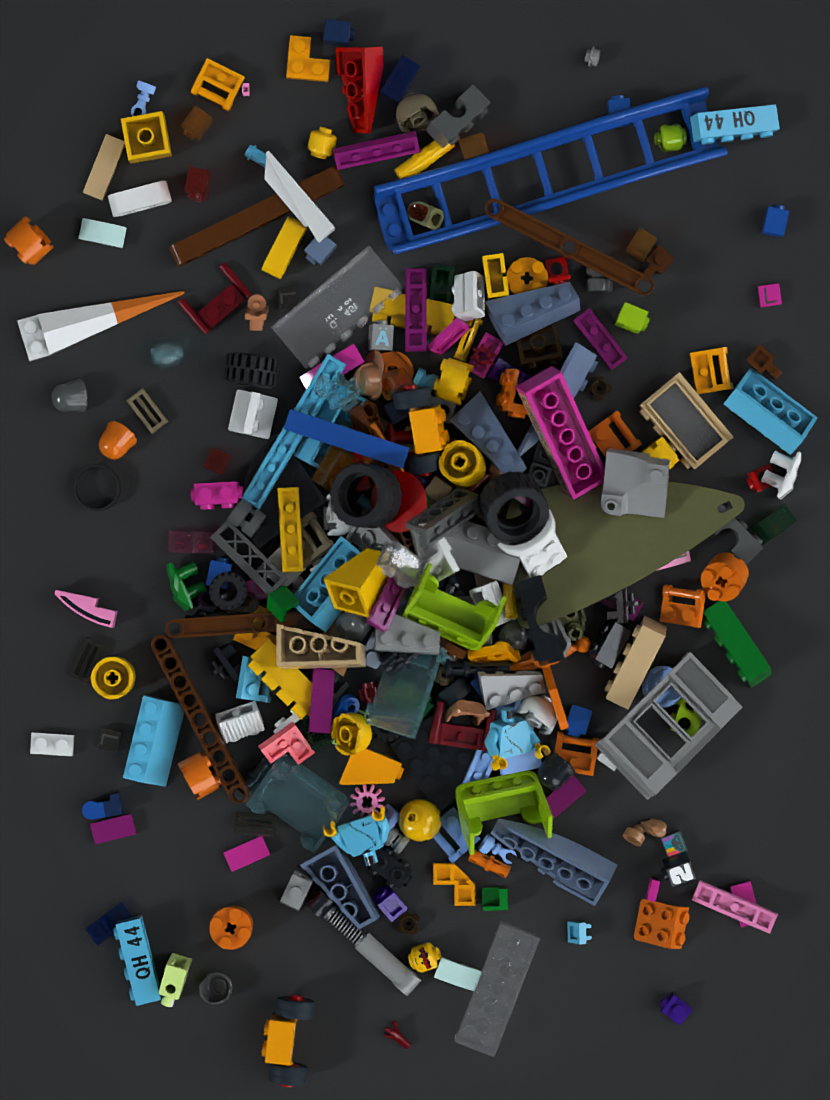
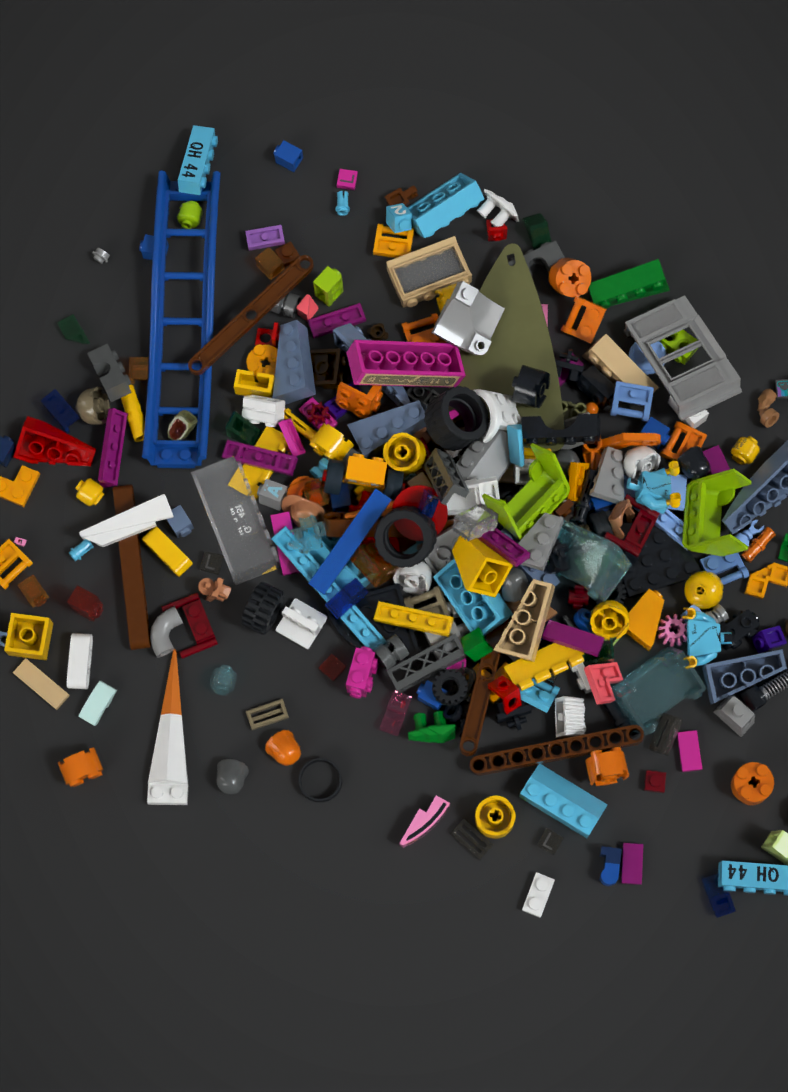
camera: 65 degrees left, 15 degrees down
none -> clear green slope [57,314,90,345]
none -> light grey cylinder [150,606,183,658]
none -> medium lavender plate [245,225,285,251]
none -> coral slope [296,294,319,322]
none -> clear blue slope [325,578,369,619]
none -> medium azure pin [335,191,350,216]
none -> medium azure brick [386,203,412,233]
none -> clear blue slope [418,489,439,518]
none -> red bracket [488,675,522,714]
none -> medium azure slope [507,424,525,467]
none -> black brick [512,365,550,408]
none -> medium blue plate [610,381,654,422]
none -> dark red plate [644,770,666,793]
none -> yellow head [731,436,760,465]

